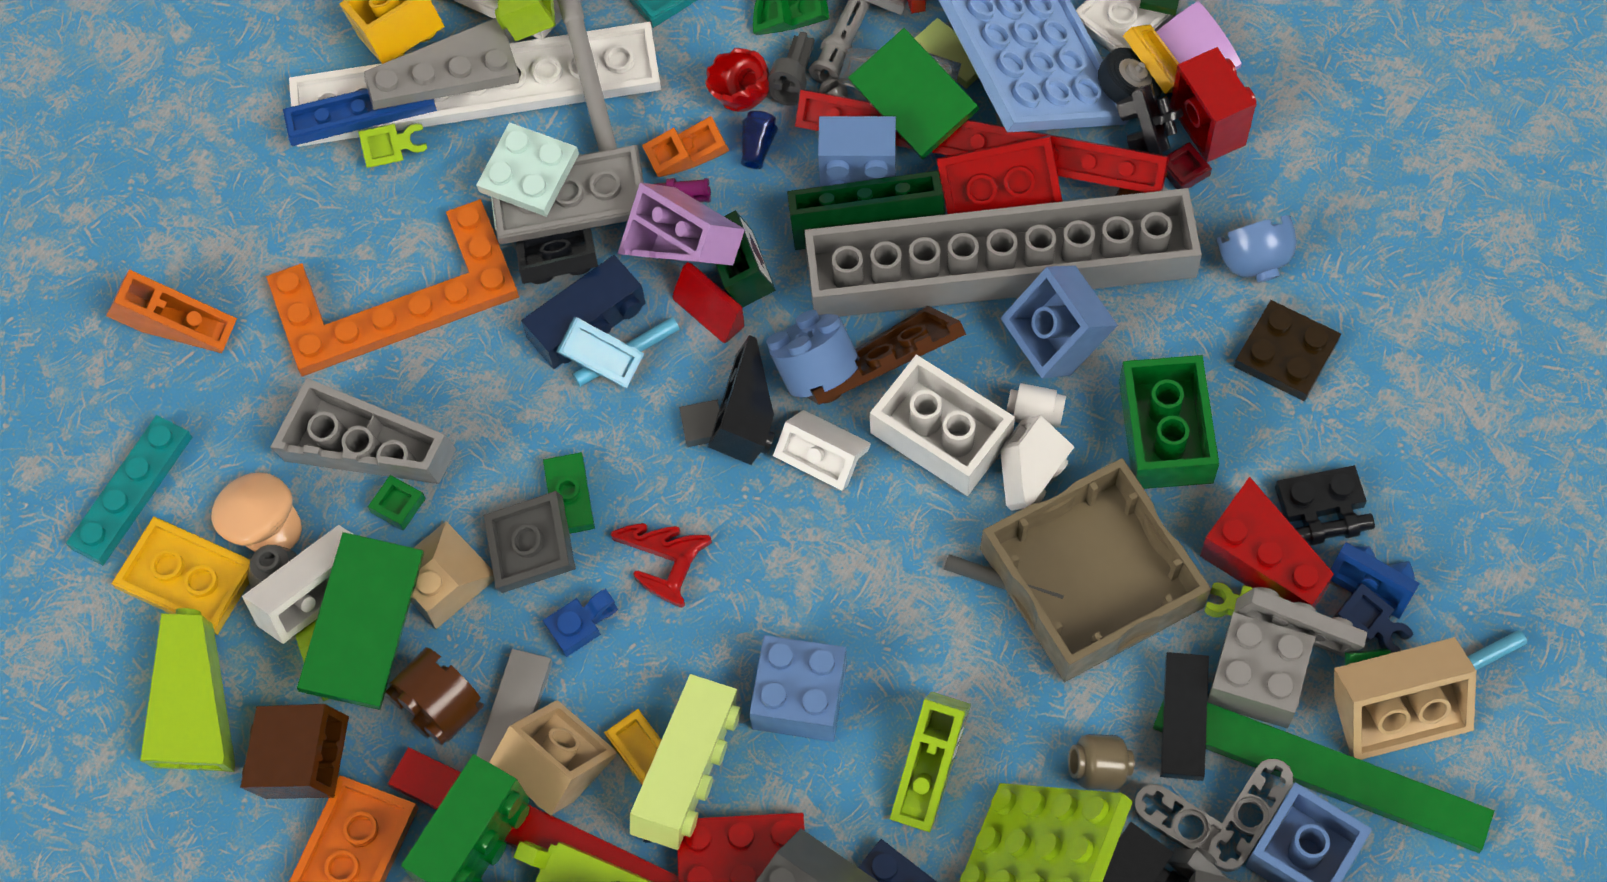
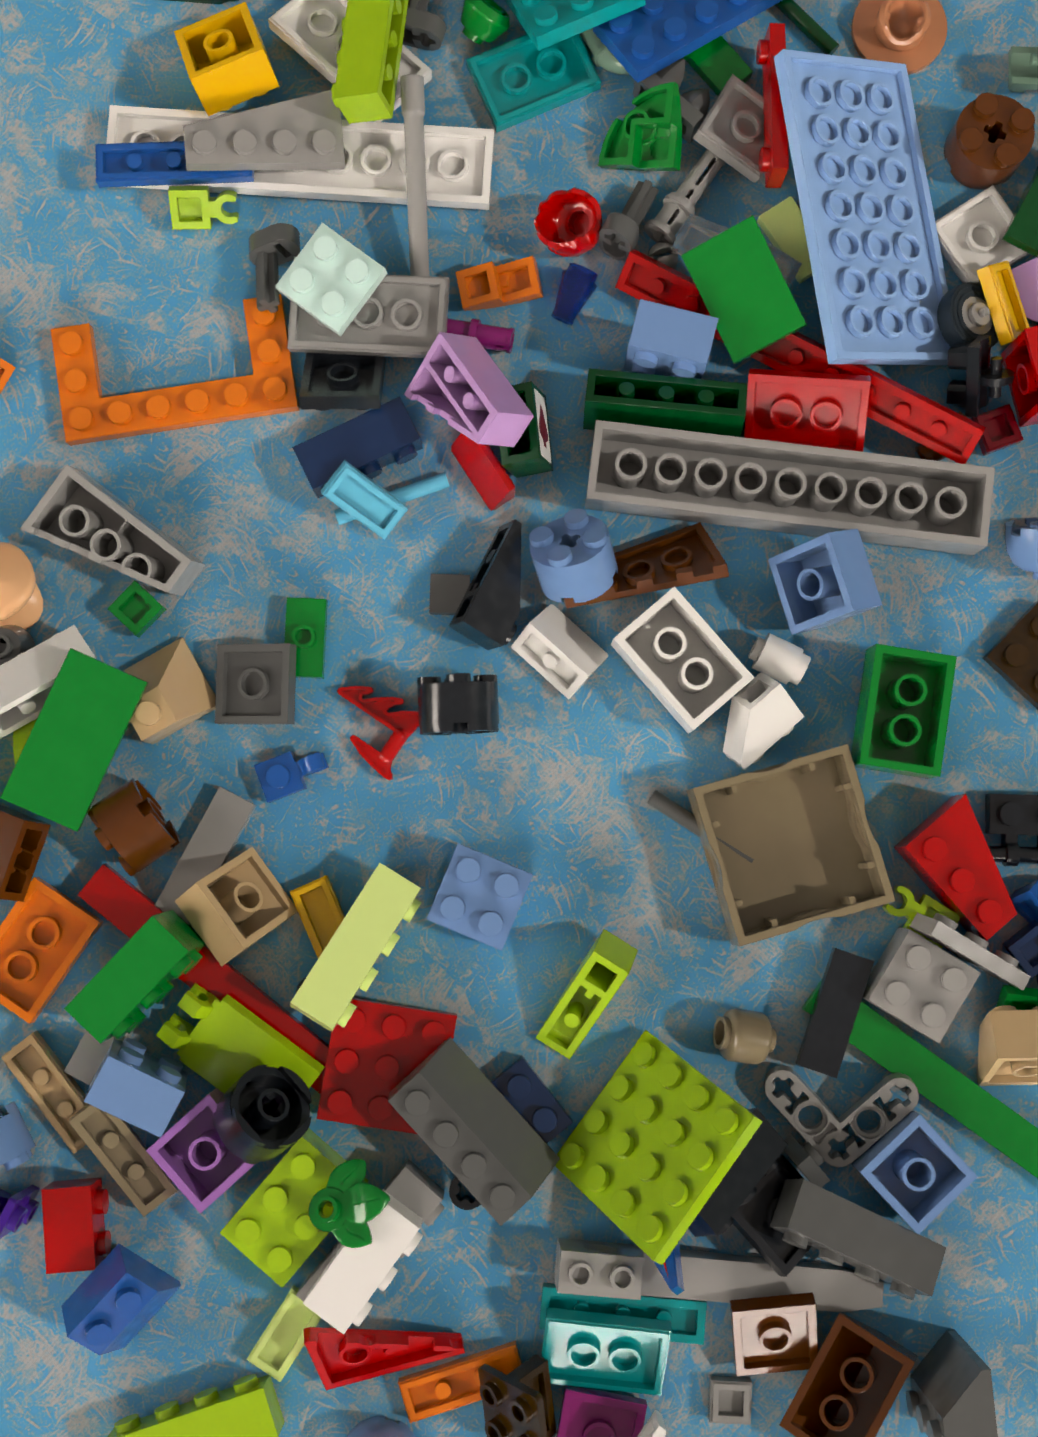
camera: 10 degrees right, 20 degrees up
none -> dark grey piece [249,223,300,313]
none -> black brick [417,673,499,735]

